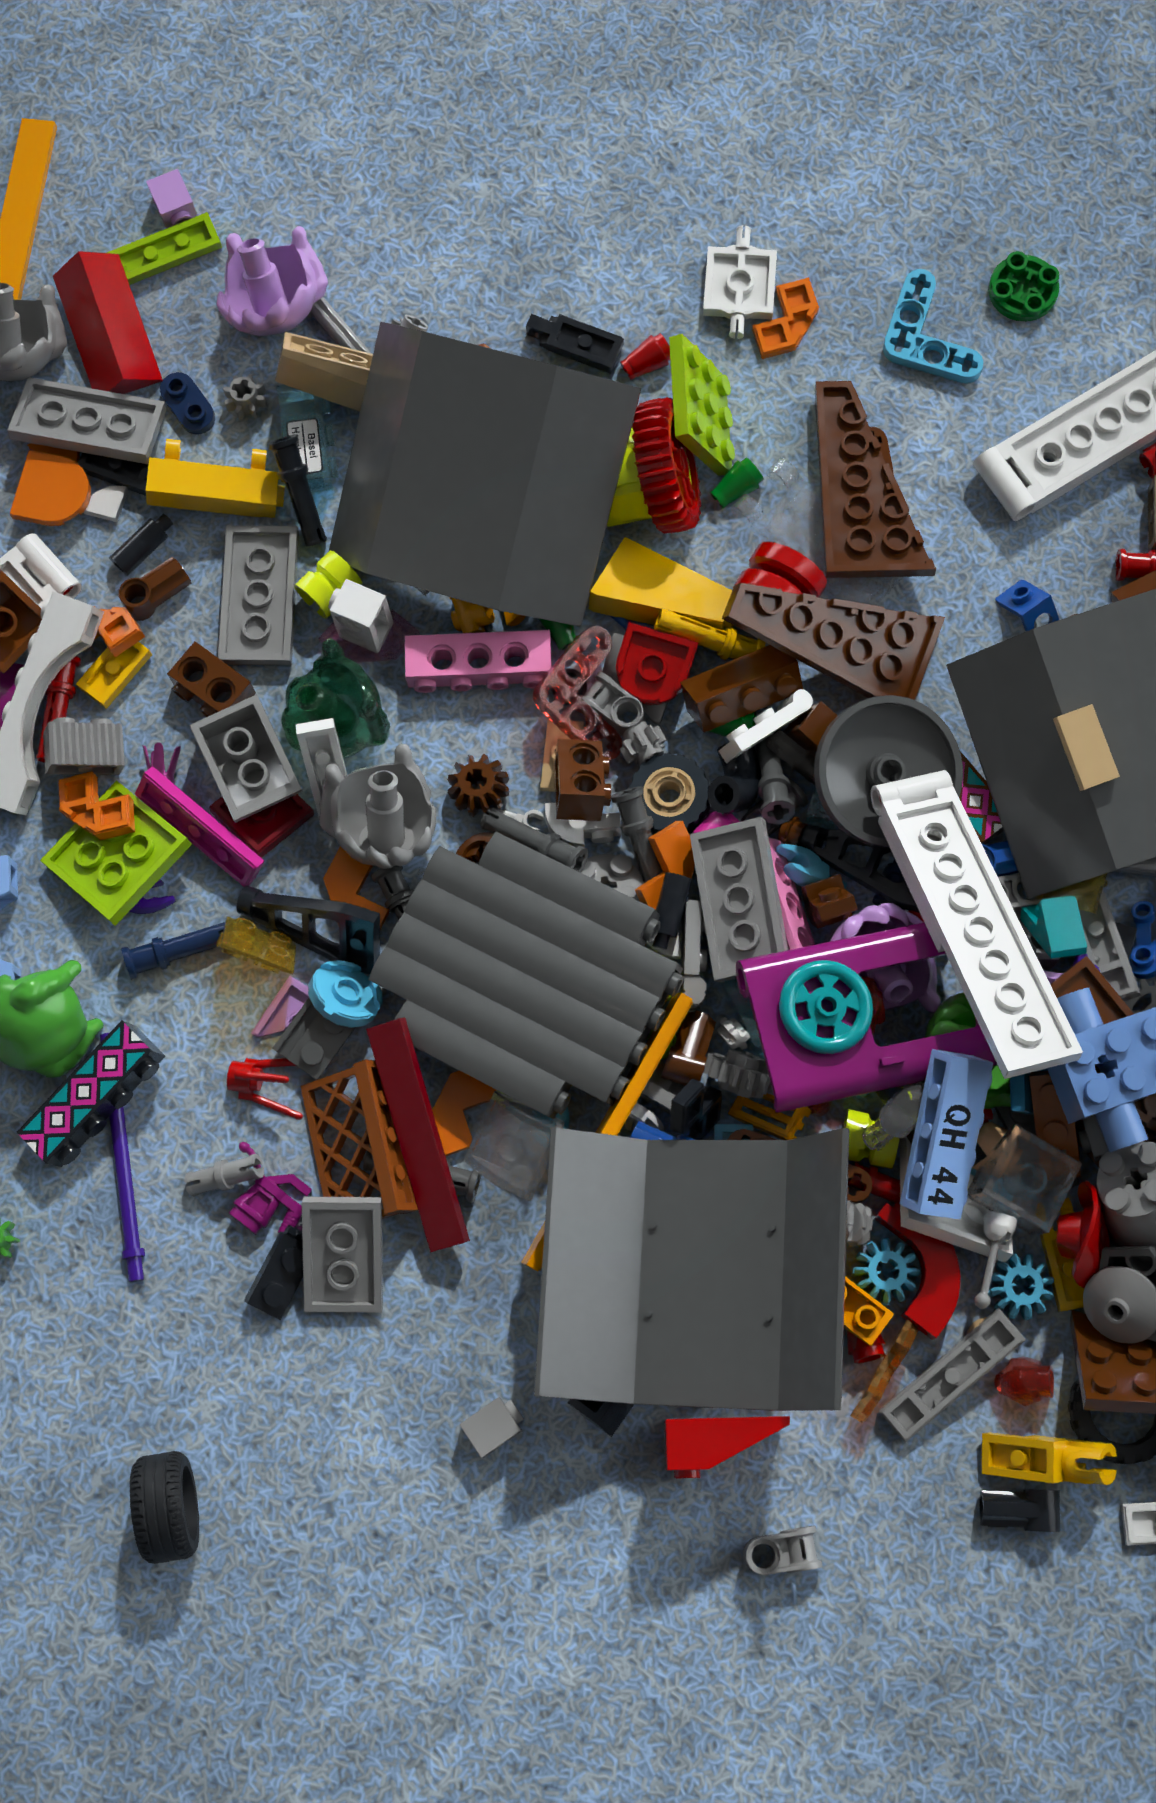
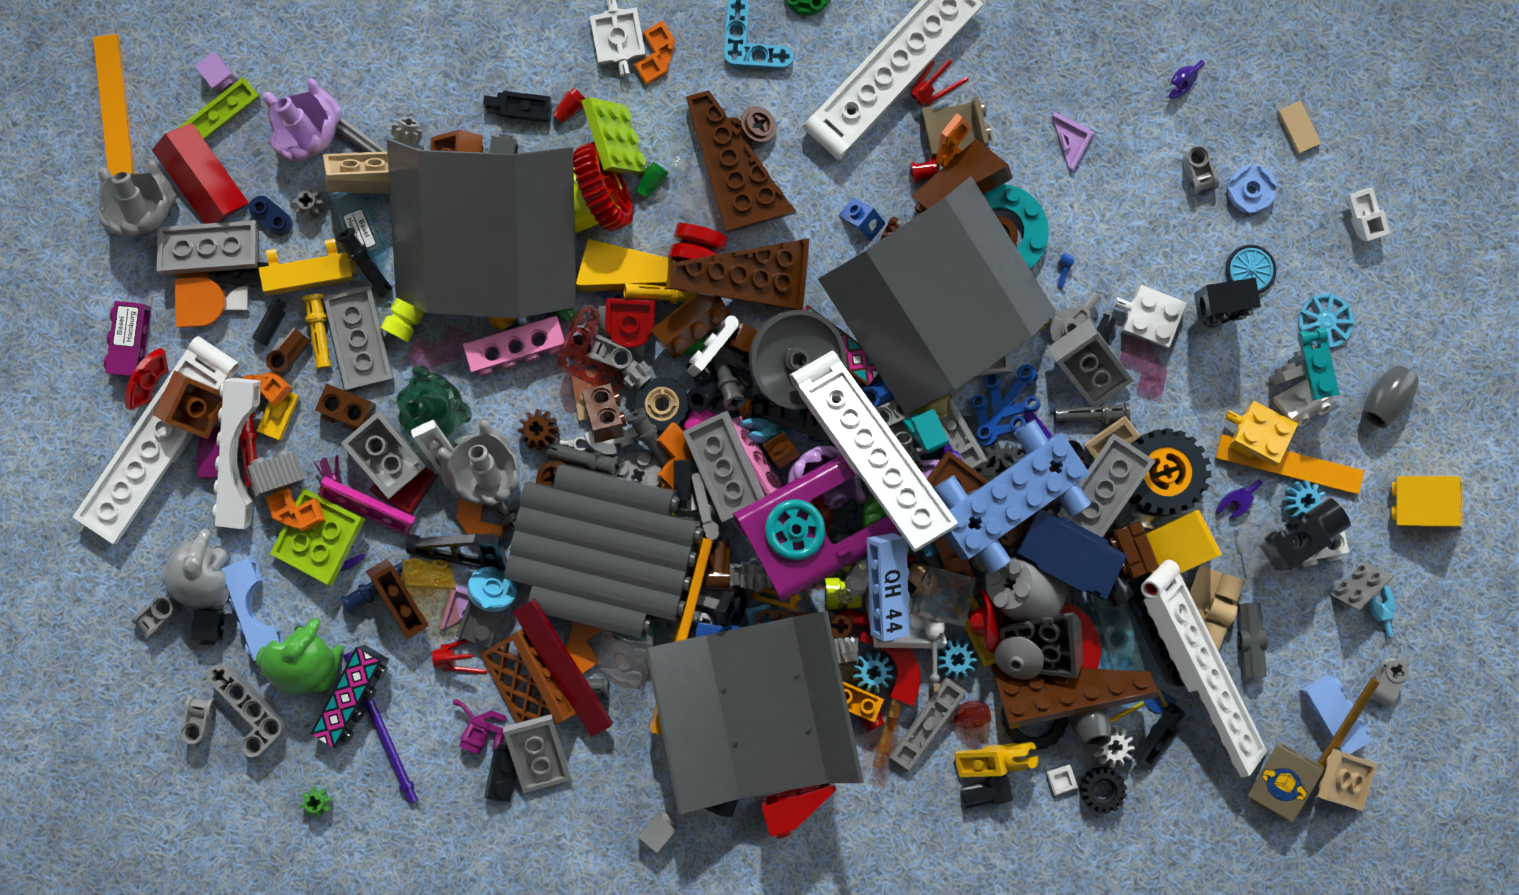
camera: 20 degrees left, 10 degrees up
light grey pin [184,1154,264,1197] -> none
white brick [328,579,394,654] -> none
white piece [717,1017,750,1050] -> none
light grey piece [743,1525,823,1575] -> none
tan tile [1053,704,1120,791] -> none
none -> yellow pin [302,294,332,369]
none -> reddish brown brick [365,559,429,639]
none -> gear [739,106,776,144]

